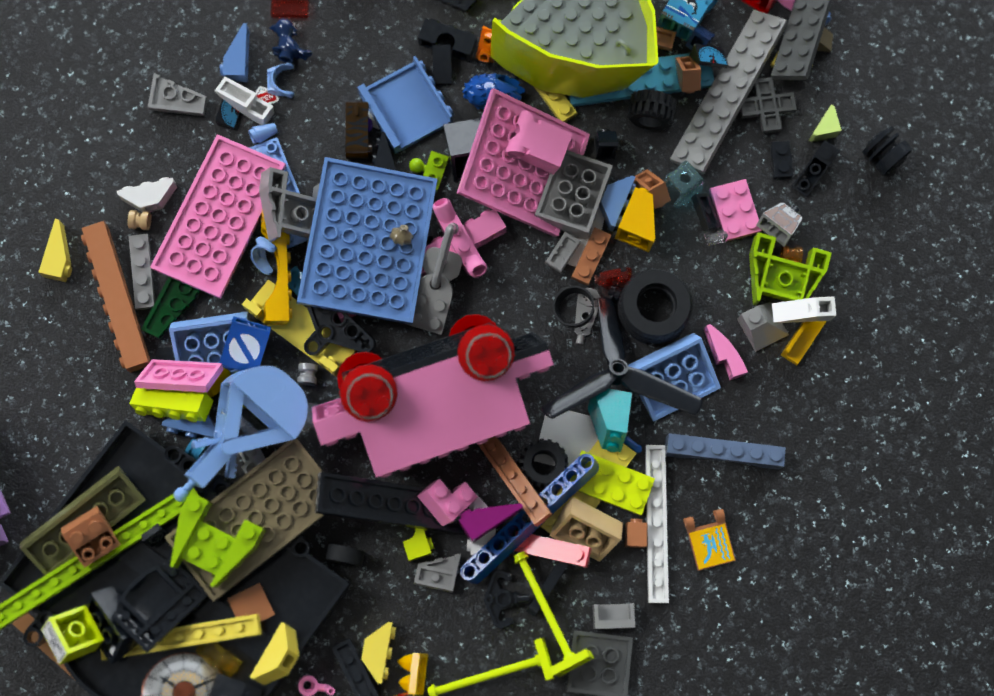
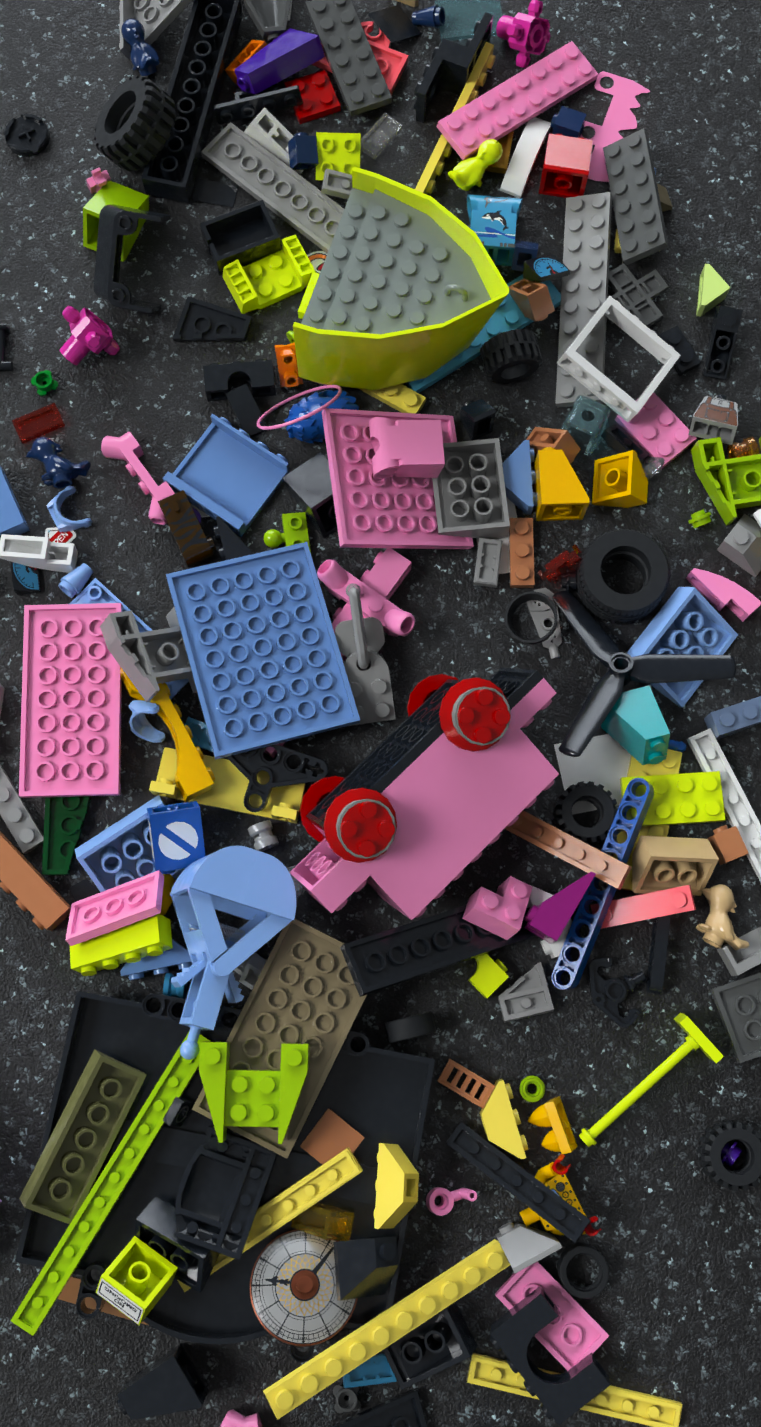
camera: 20 degrees left, 0 degrees up
nougat slope [61,506,121,568] -> none
dark tan piece [389,225,413,246] -> none
neon yellow tile [514,551,595,677] -> none
none -> bright pink plate [101,431,175,525]
none -> bright pink piece [257,385,342,430]
none -> nougat slope [437,1059,495,1109]
none -> lime plate [519,1076,545,1102]
none -> white window [557,296,681,422]
none -> yellow slope [592,450,648,508]
none -> lime plate [688,509,711,528]
none -> tan animal [696,884,749,950]

